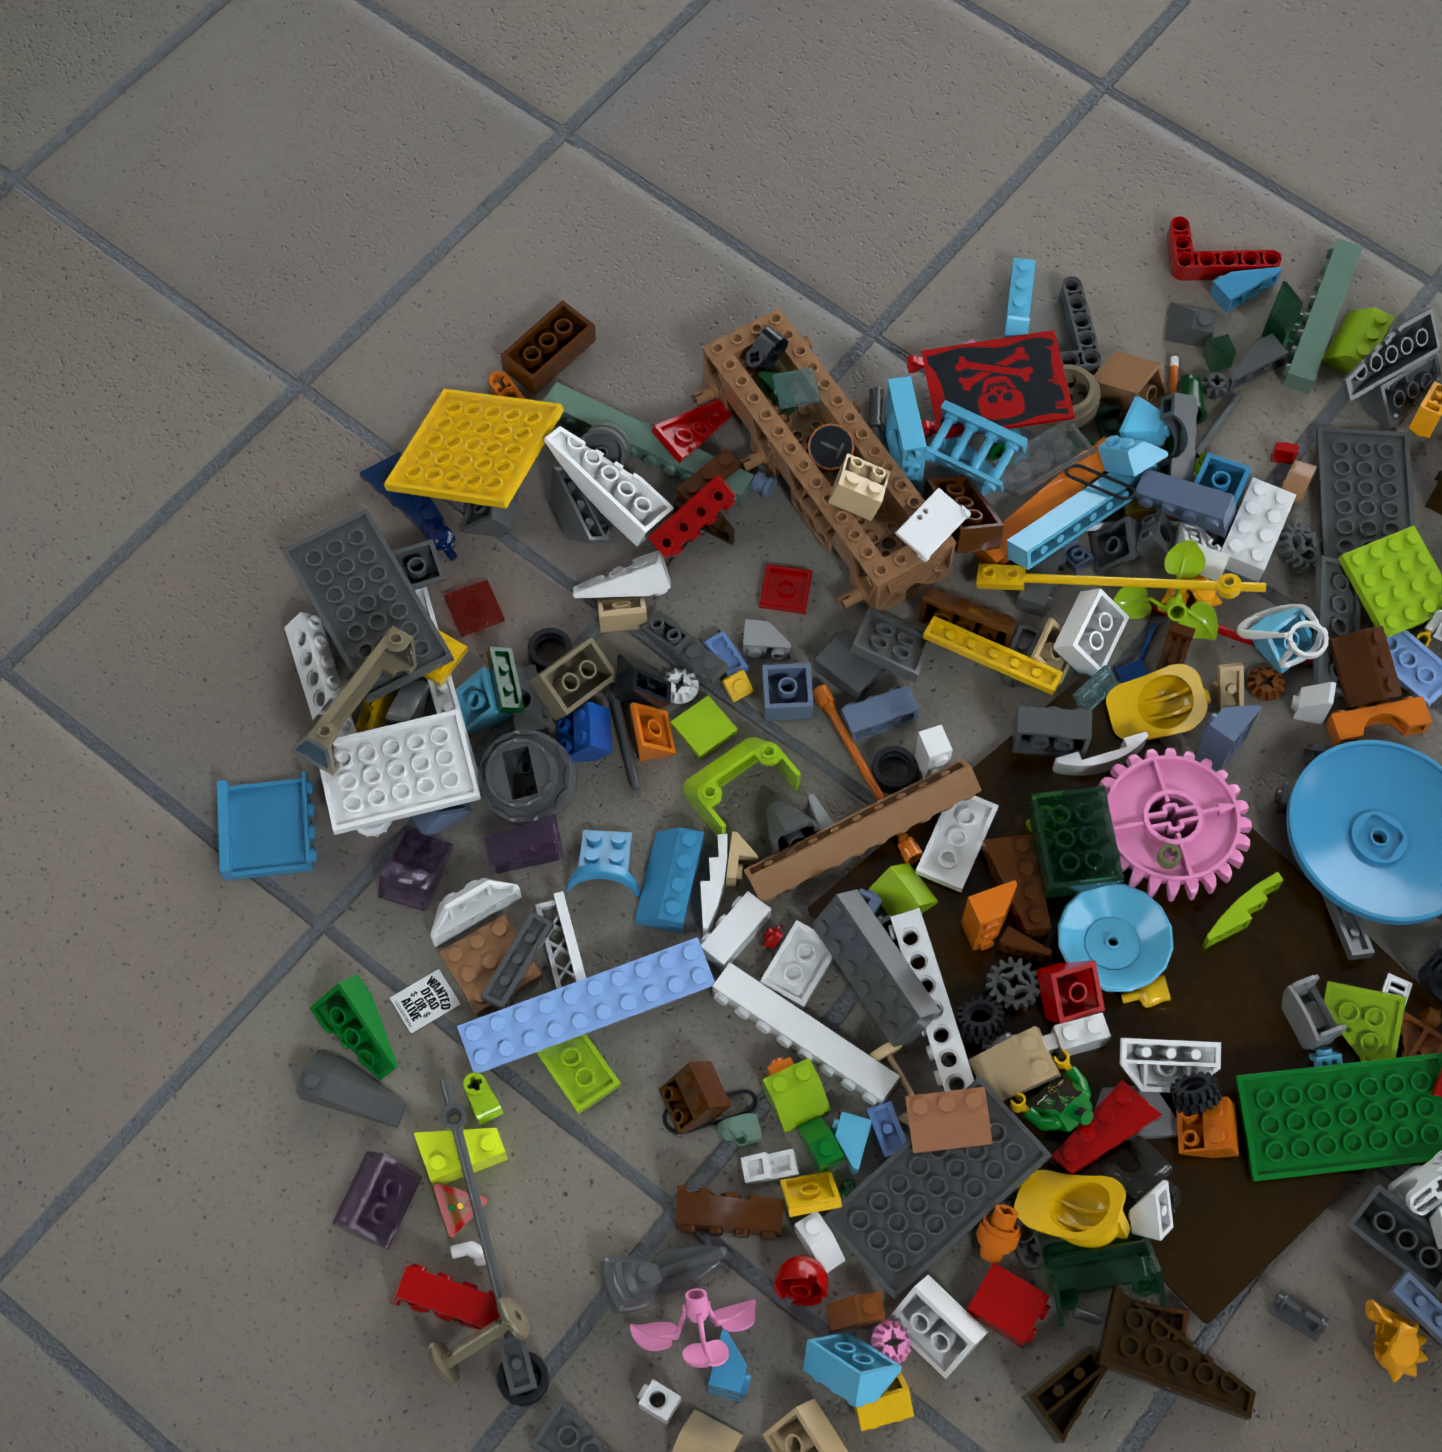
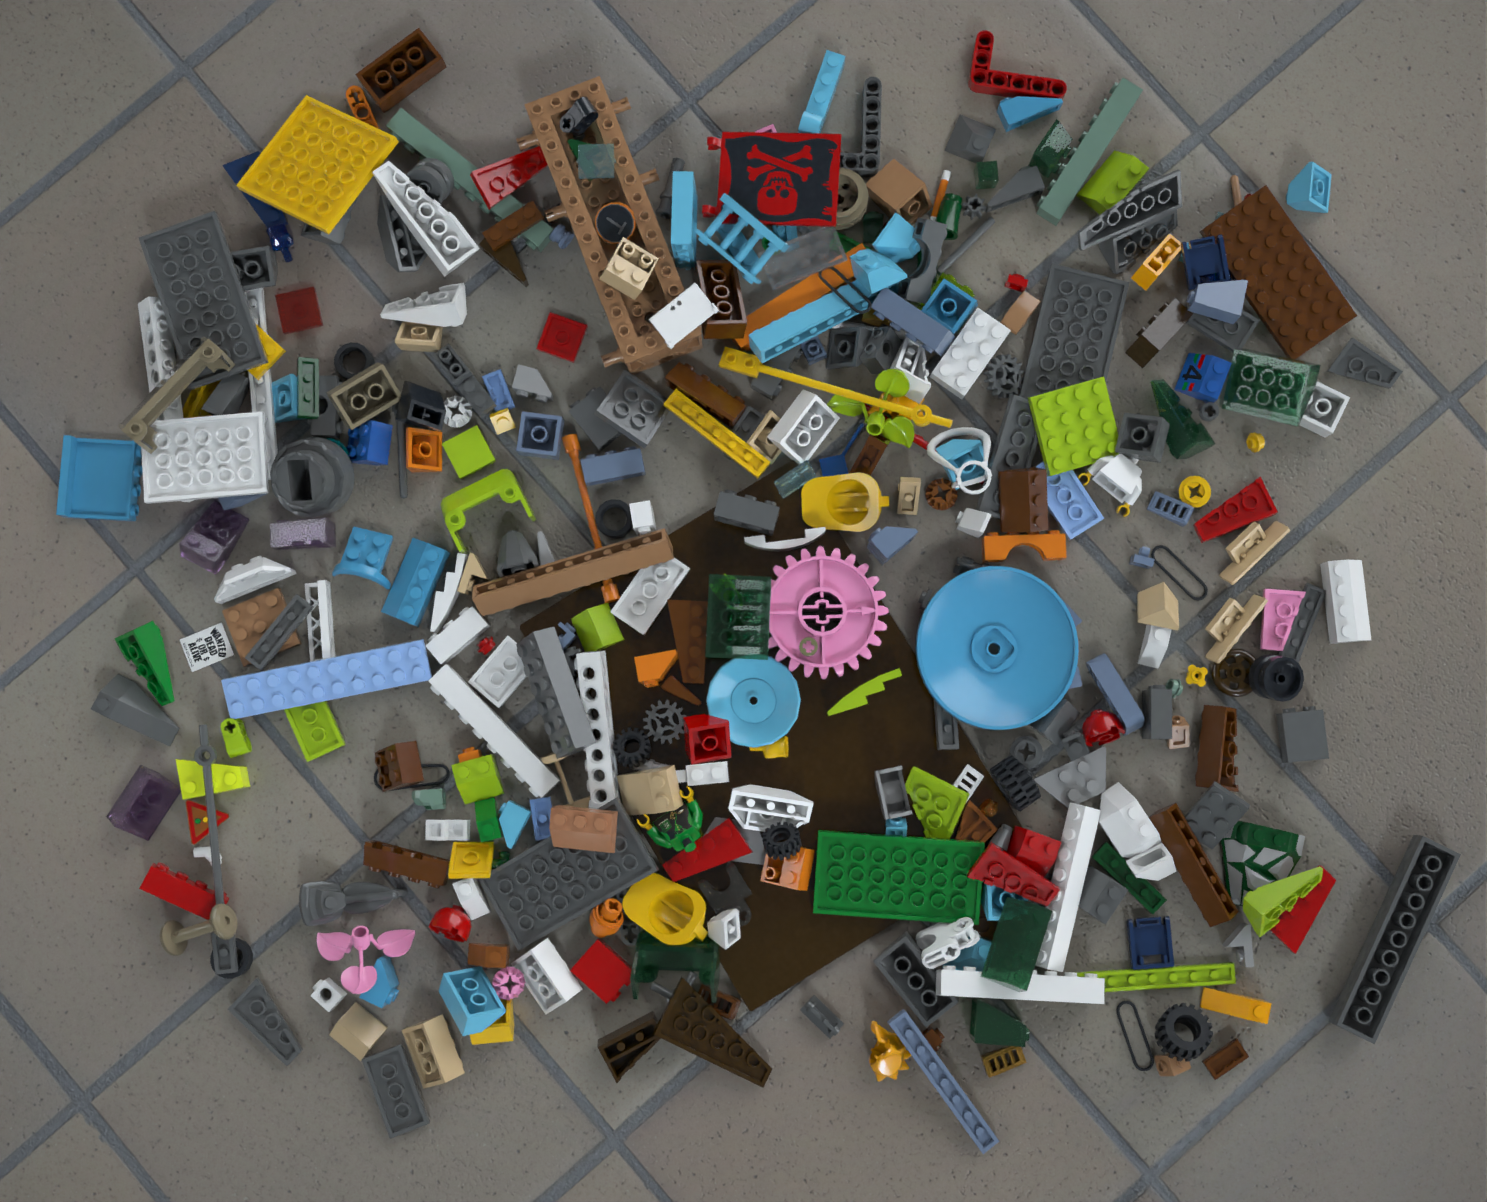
camera: 15 degrees right, 20 degrees up
red brick [648,474,737,559] -> none

